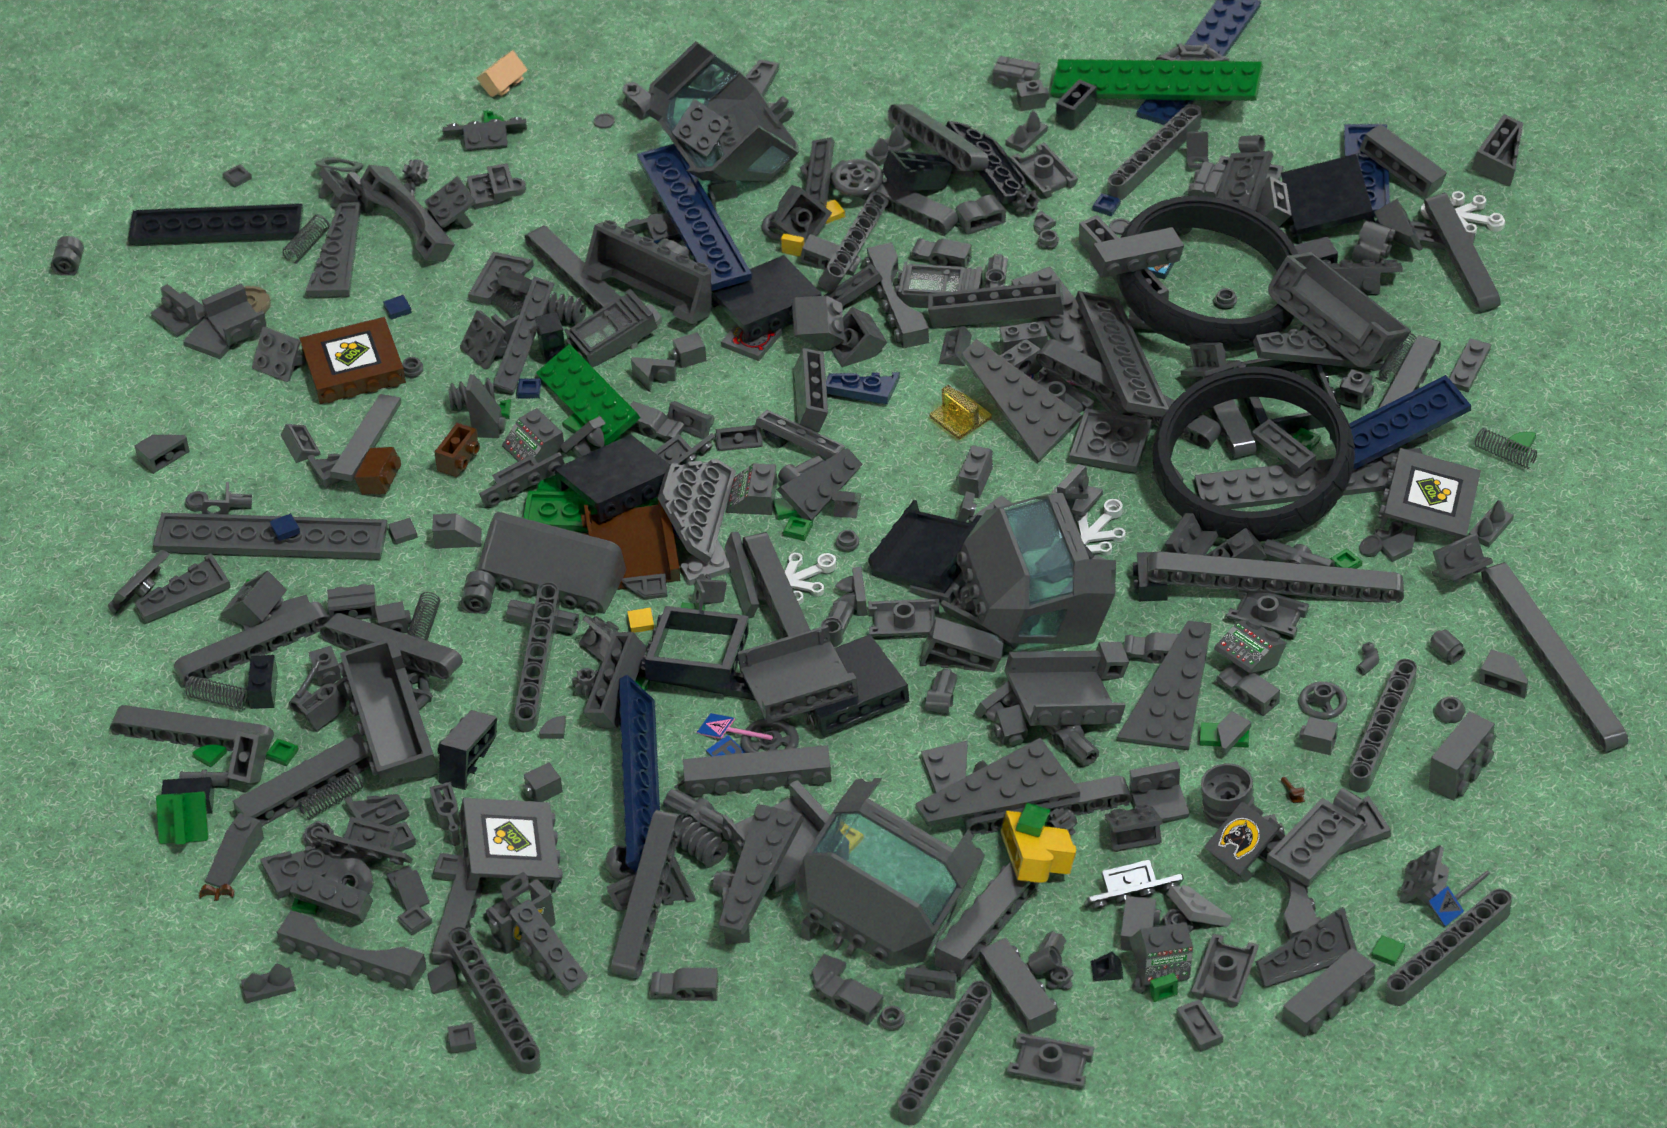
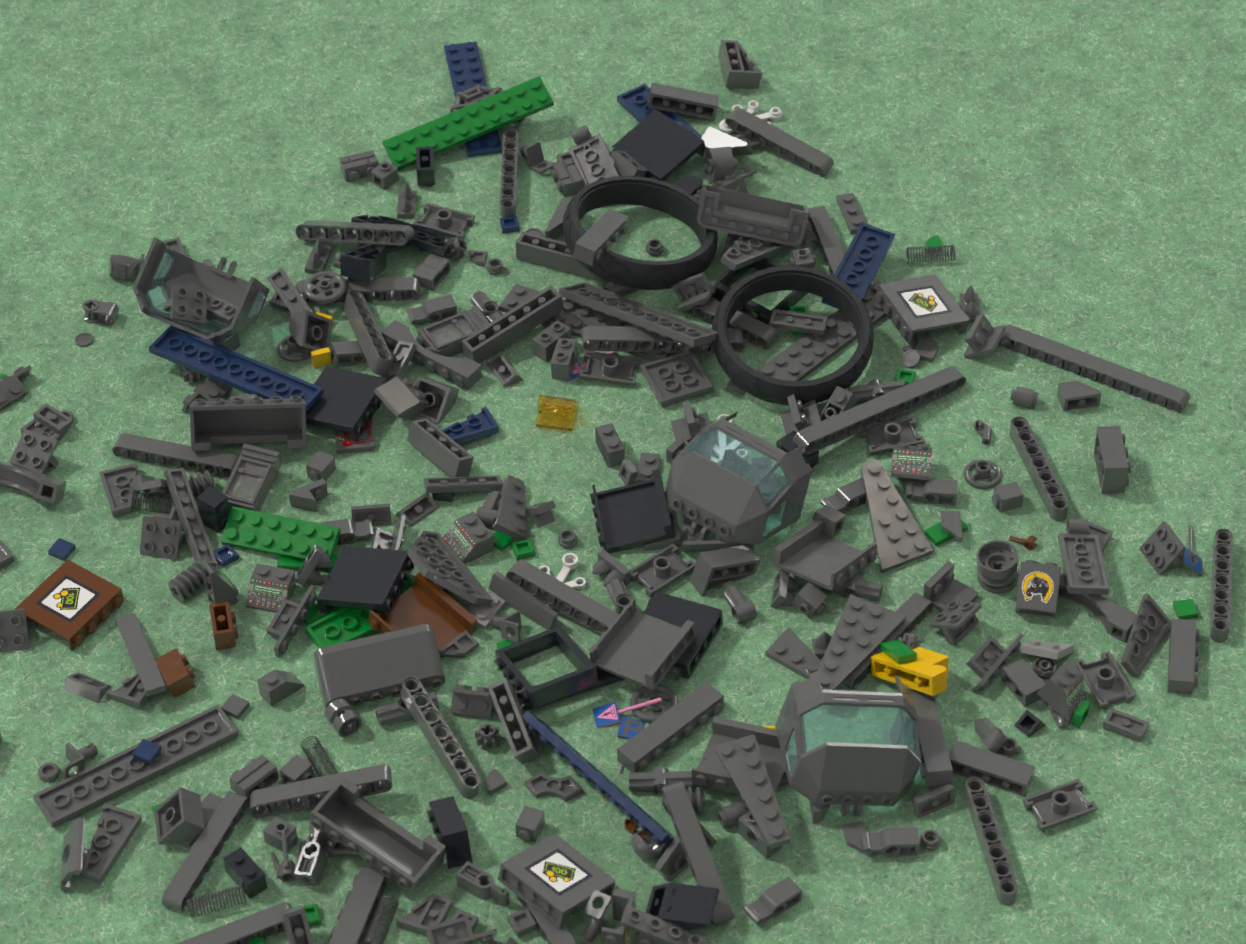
camera: 40 degrees left, 0 degrees up
dark grey plate [402,357,423,377] -> none
yellow tile [627,608,654,633] -> none
dark grey wing [962,339,1081,463] -> none
dark grey plate [1435,696,1466,723] -> none
none -> dark grey tile [524,772,583,802]
none -> black slope [646,883,719,930]

